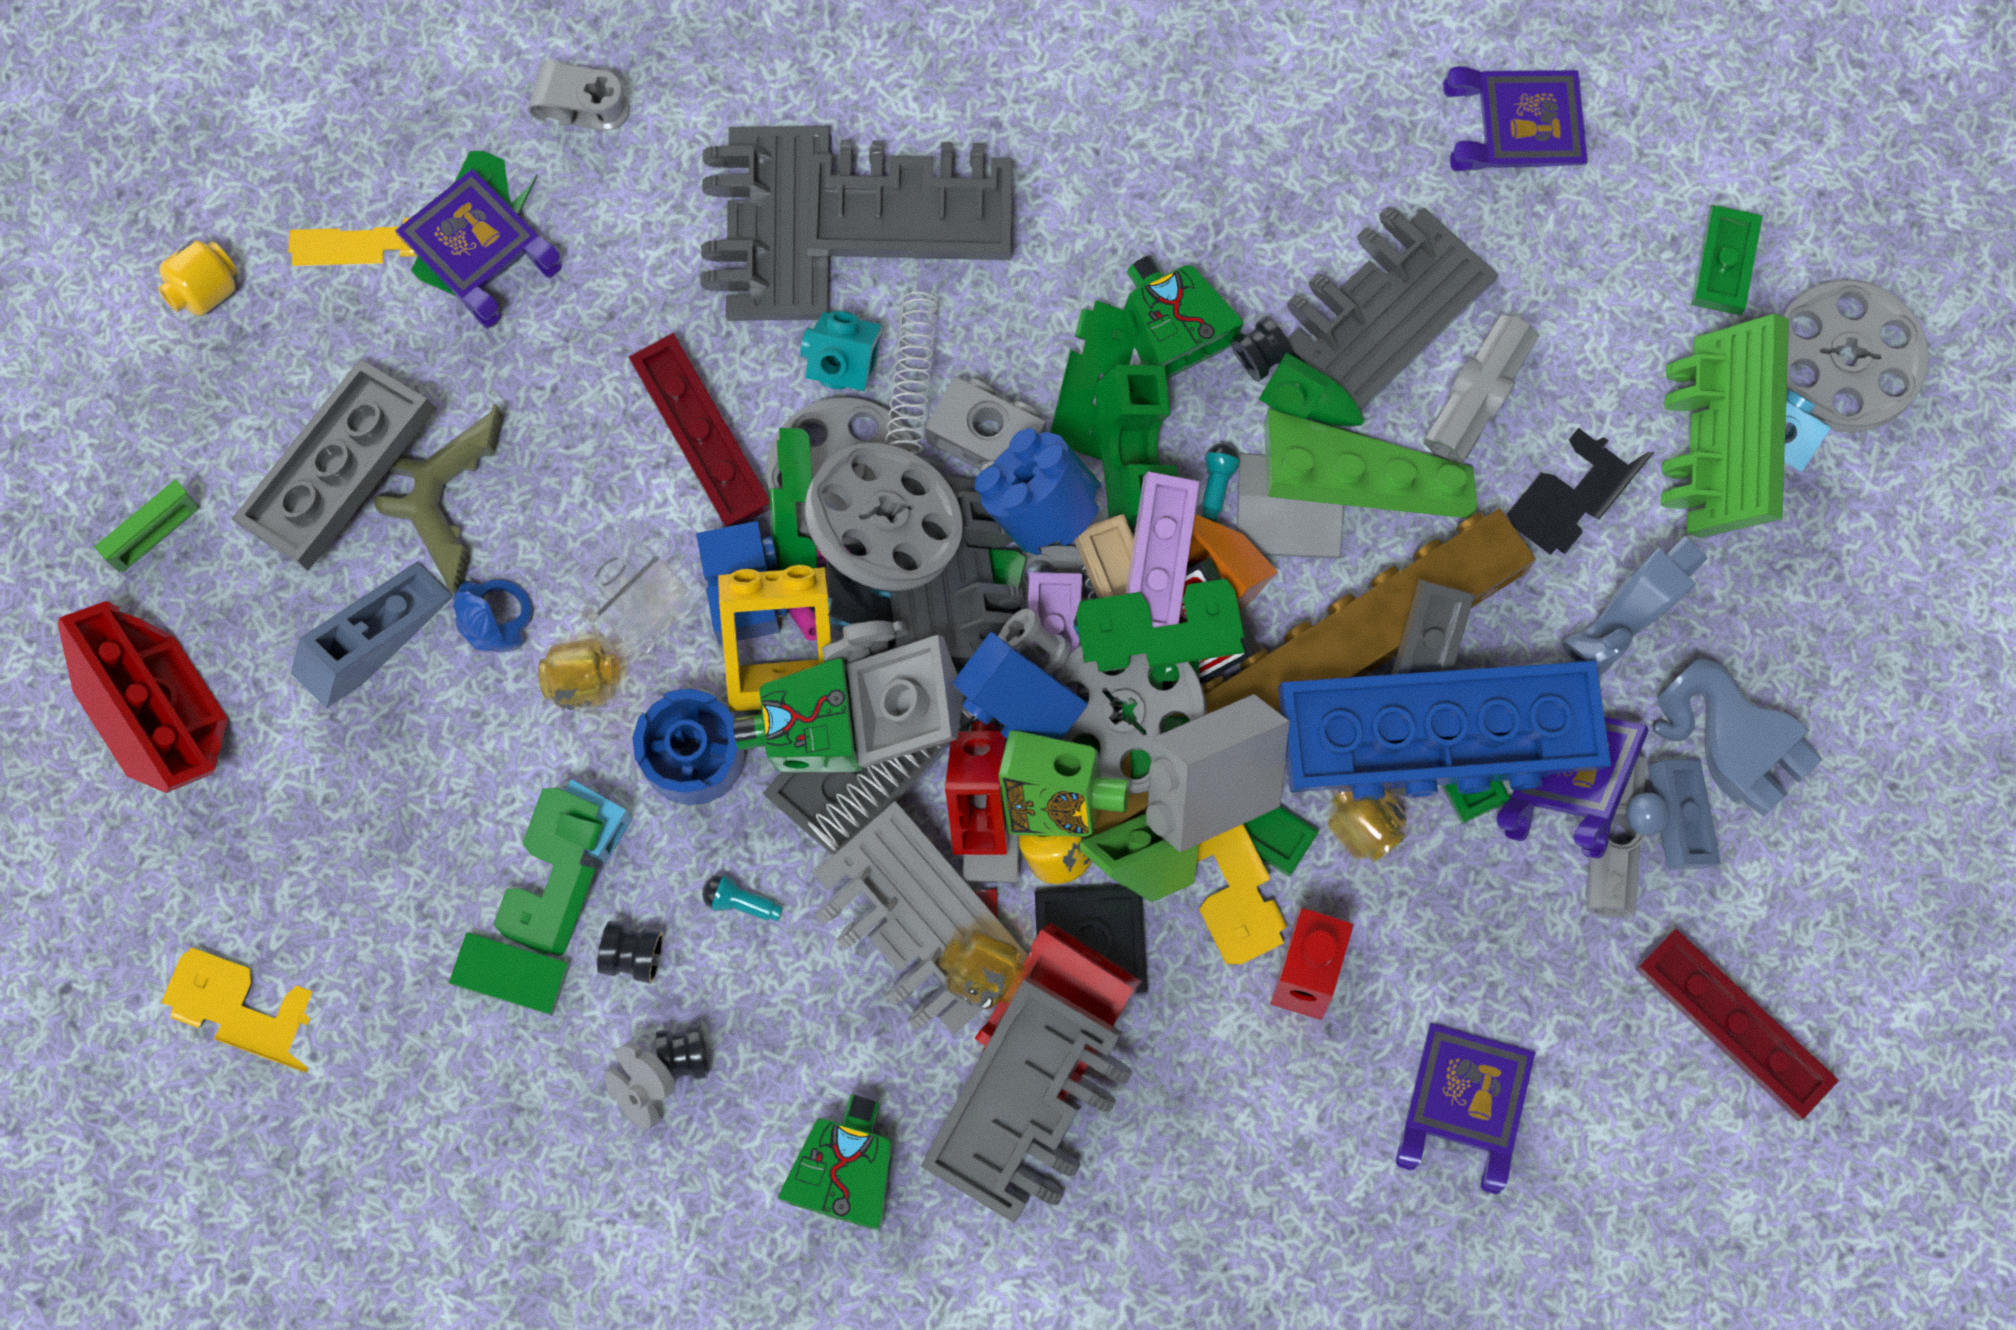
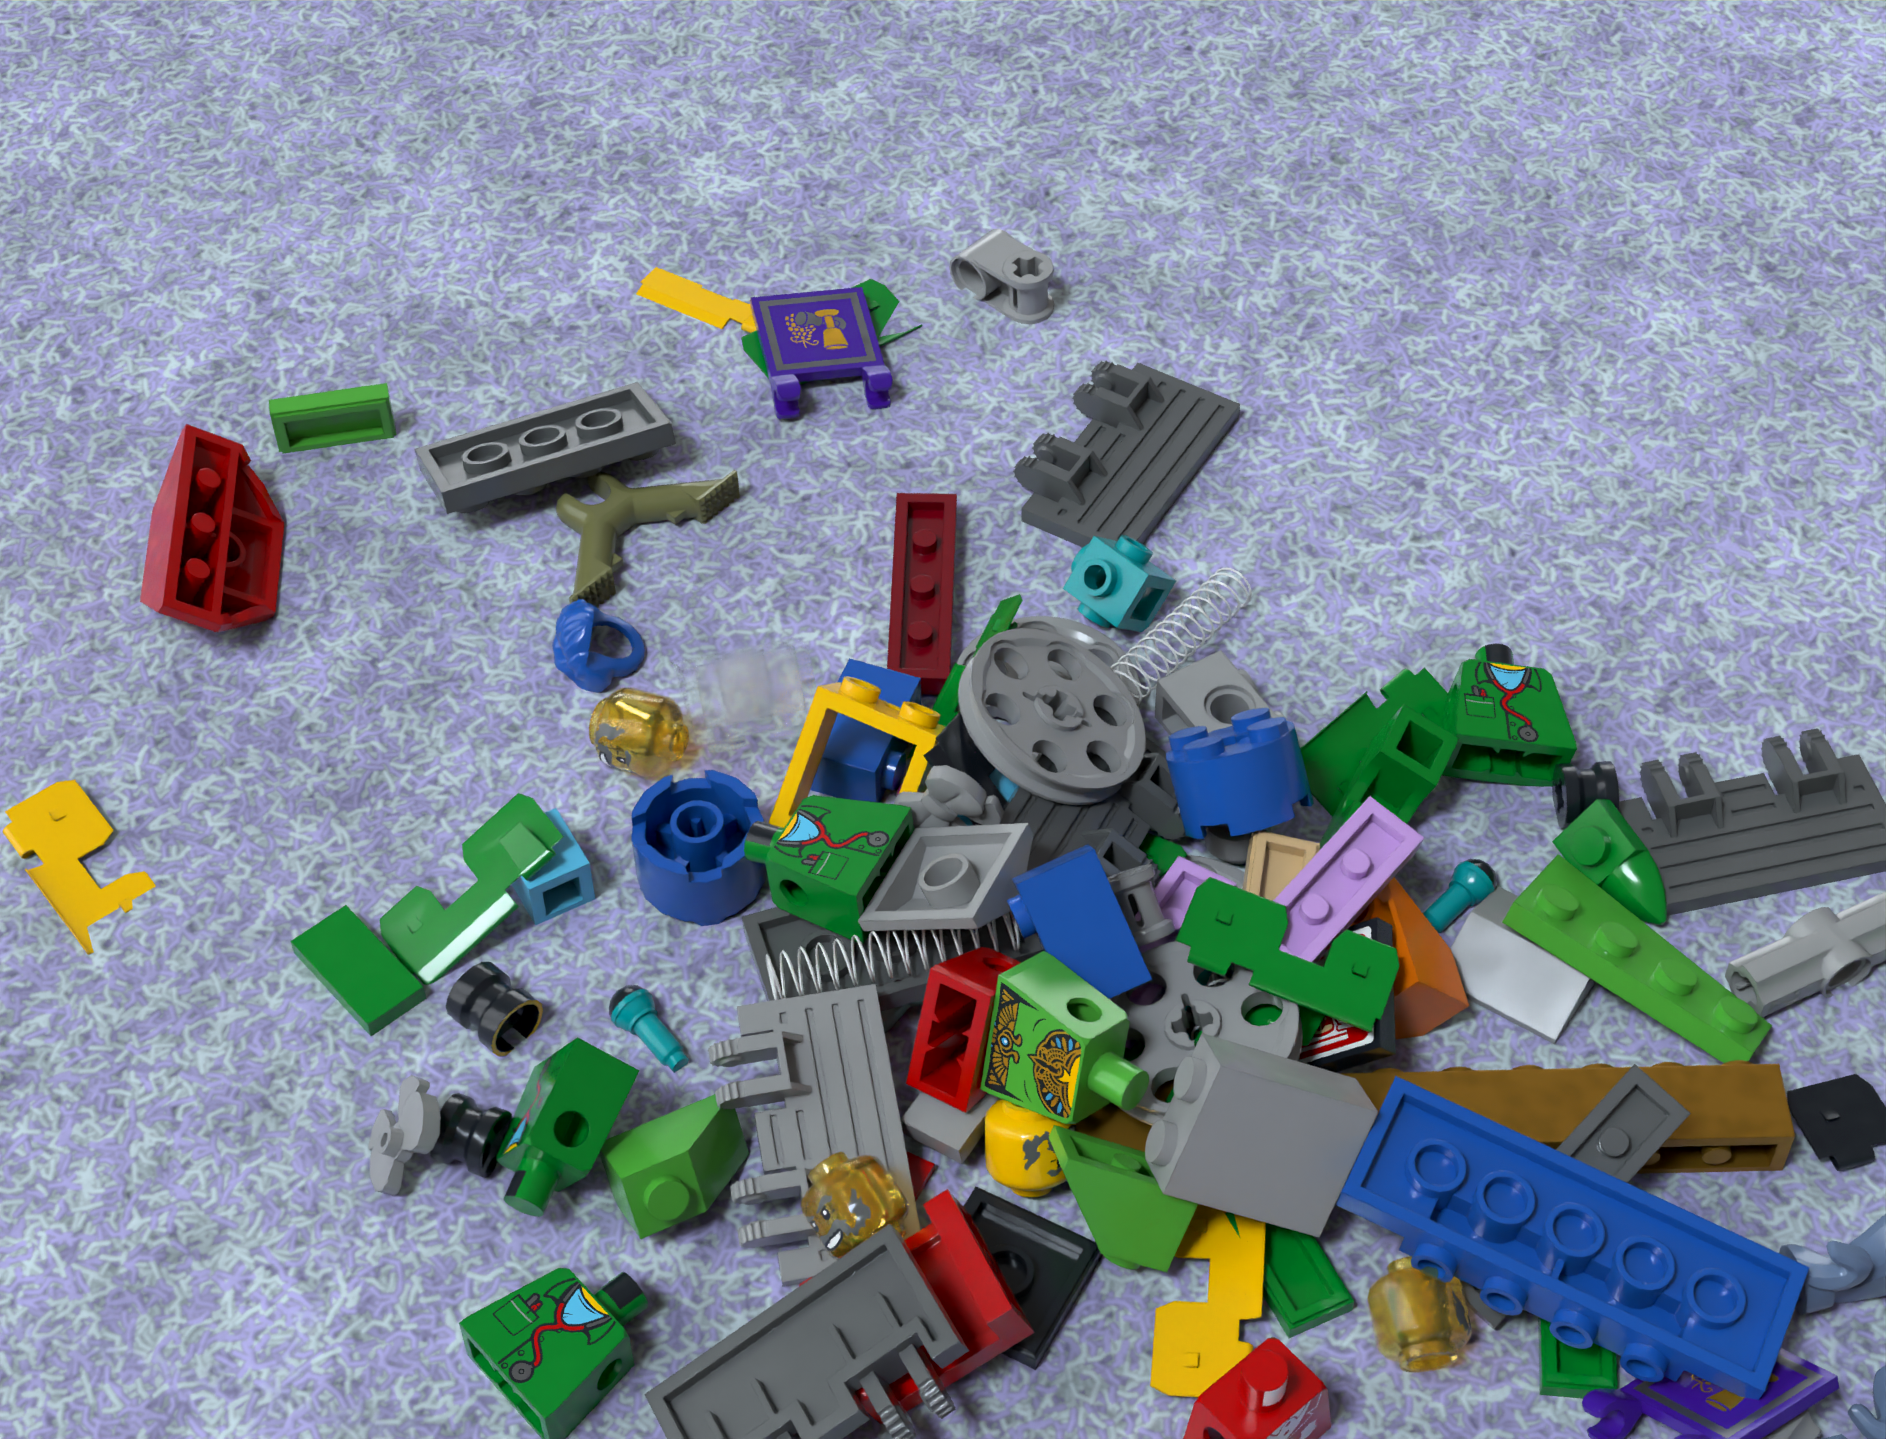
camera: 30 degrees right, 25 degrees down
yellow head [158,240,238,316] -> none
sand blue slope [291,562,452,708] -> none
dark grey hinge [806,140,1012,260] -> none
none -> green torso [497,1037,639,1217]
none -> bright green slope [599,1094,749,1239]

